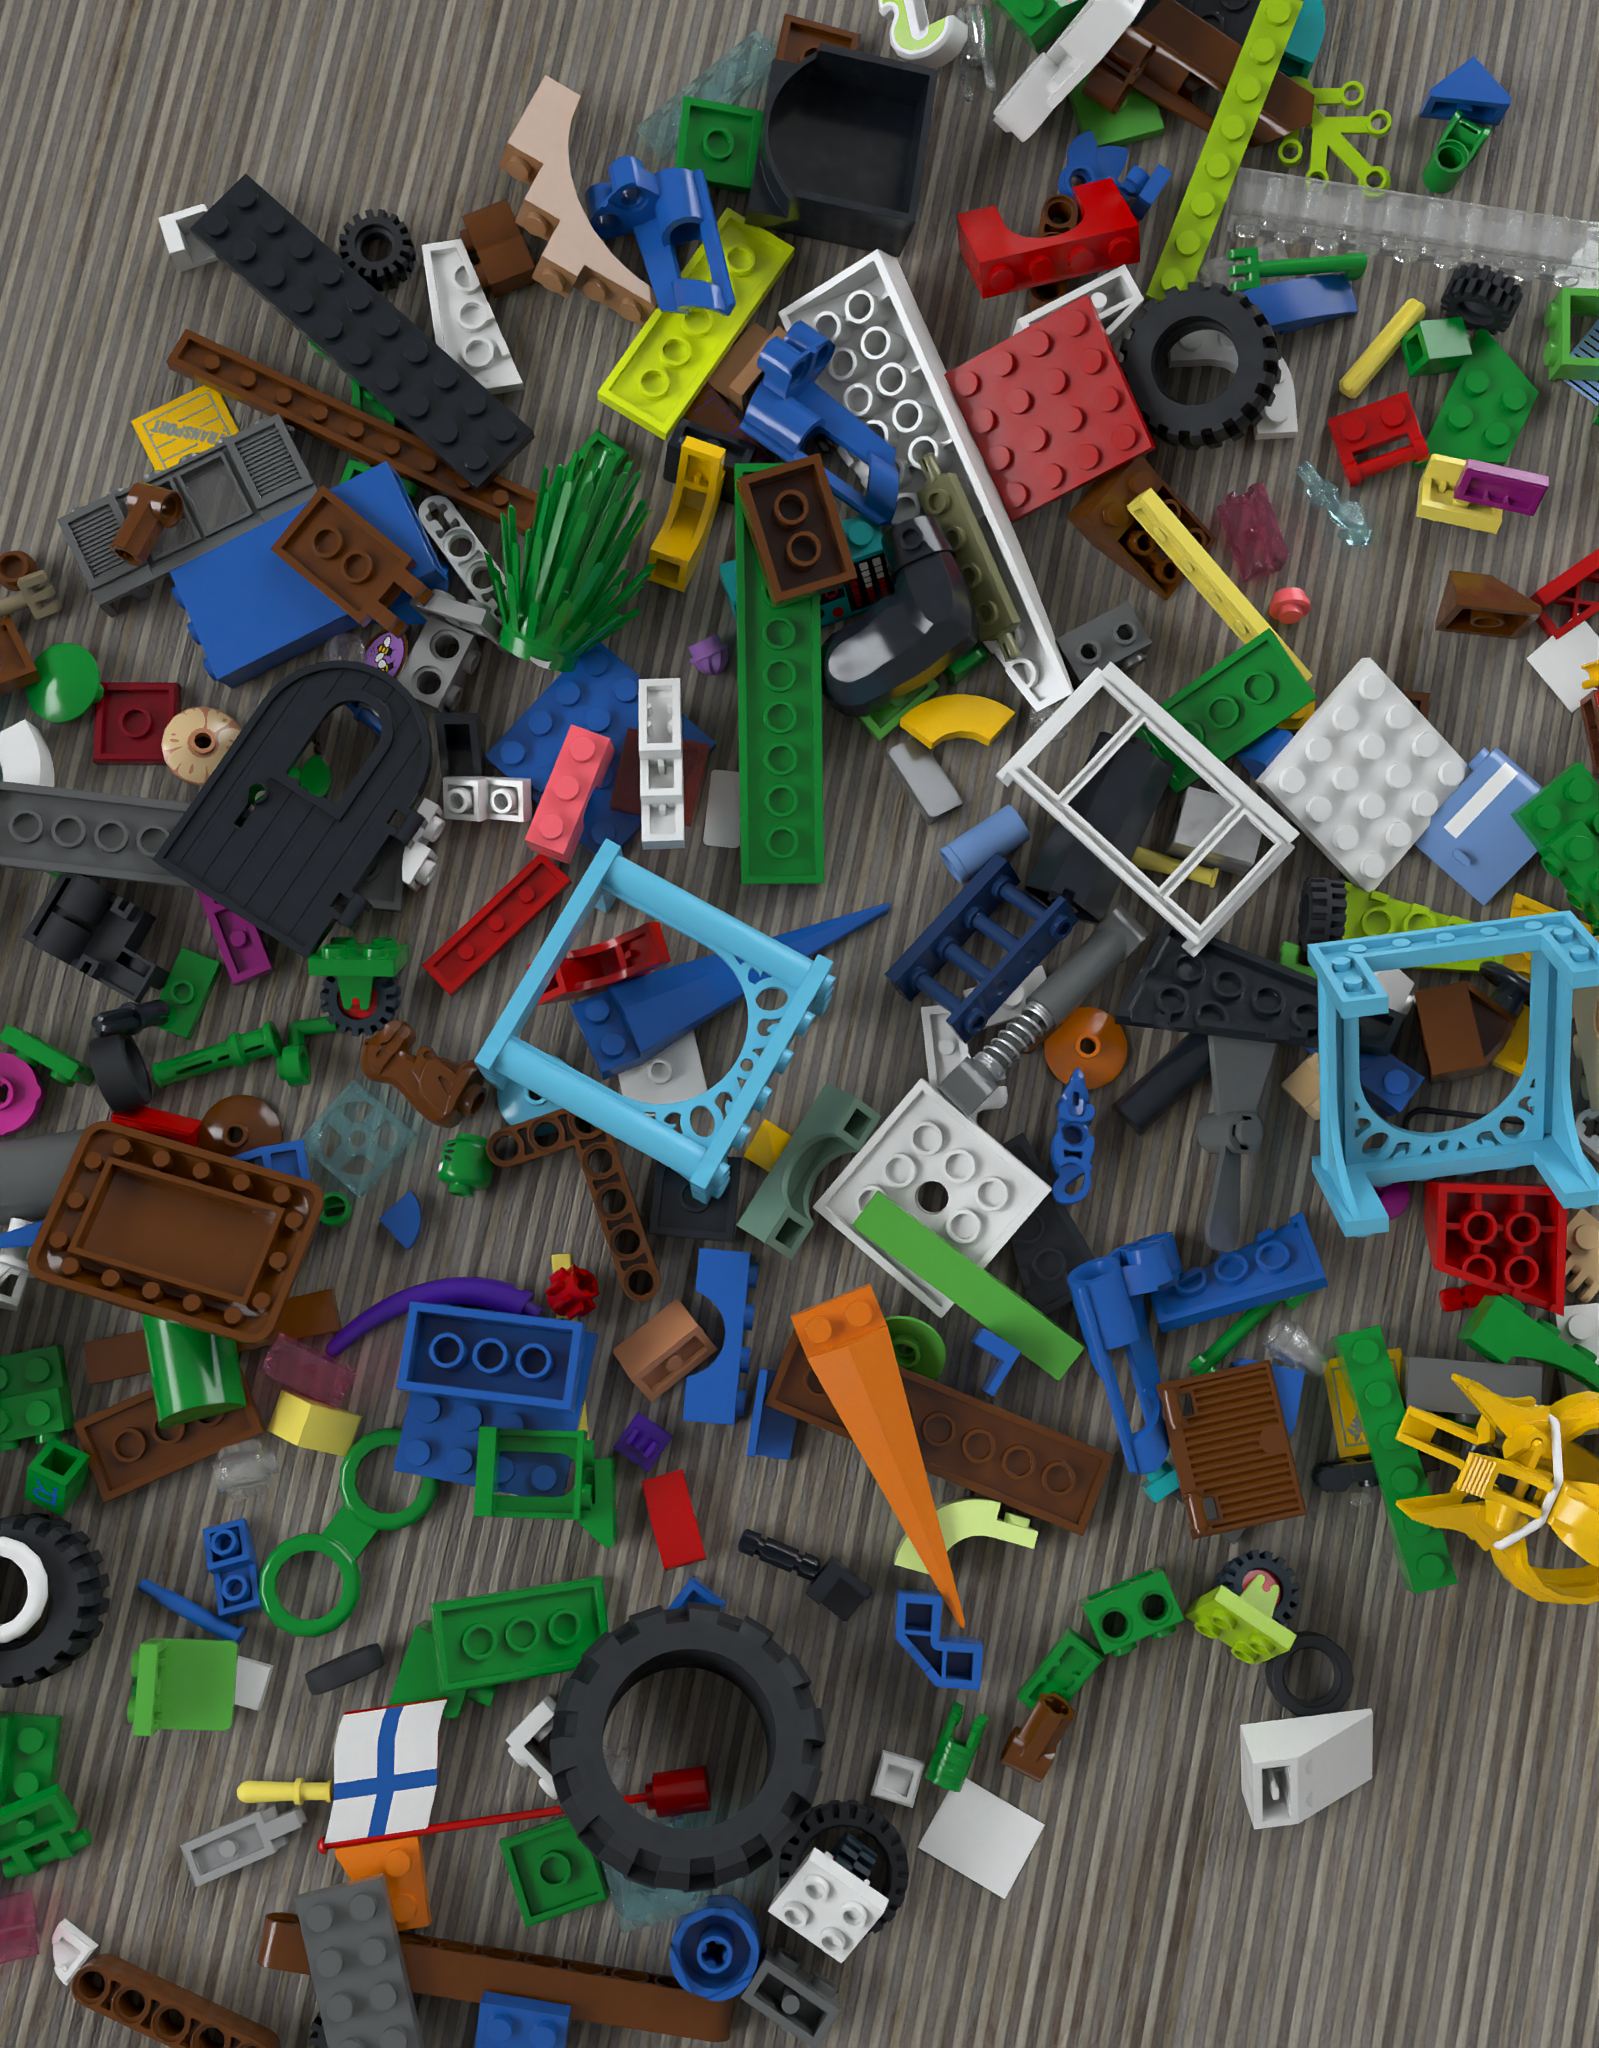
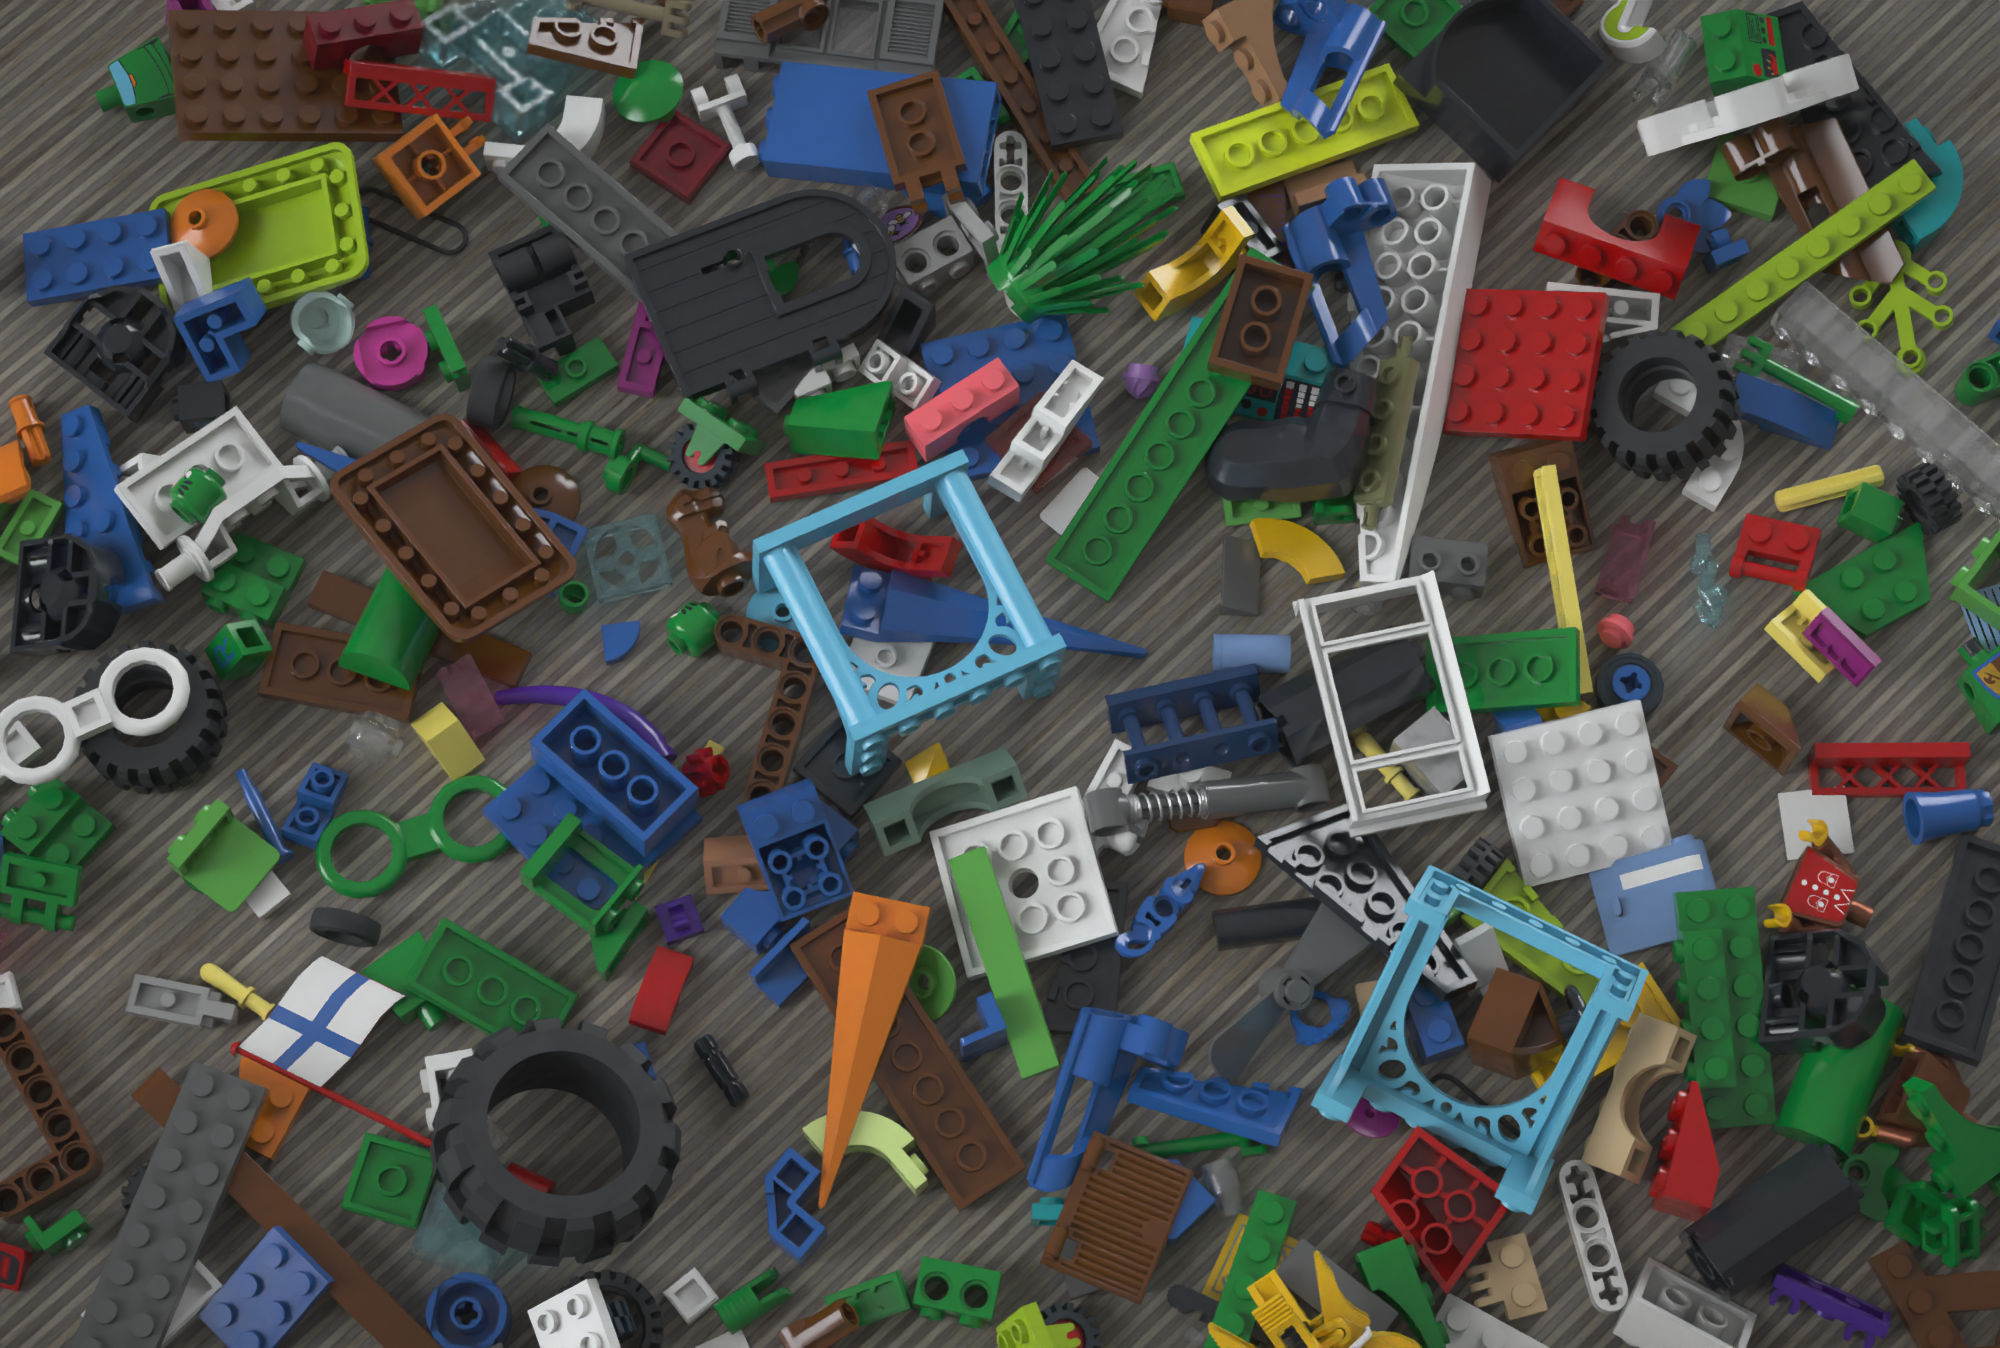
camera: 30 degrees right, 10 degrees down
tan dish [161,706,241,787] -> none
black panel [805,1555,873,1621] -> none
none -> white bar [690,73,760,172]
none -> blue slope [736,778,854,922]
none -> green slope [783,381,896,460]
none -> blue piece [1290,991,1351,1046]
none -> black wheel [1594,653,1664,718]

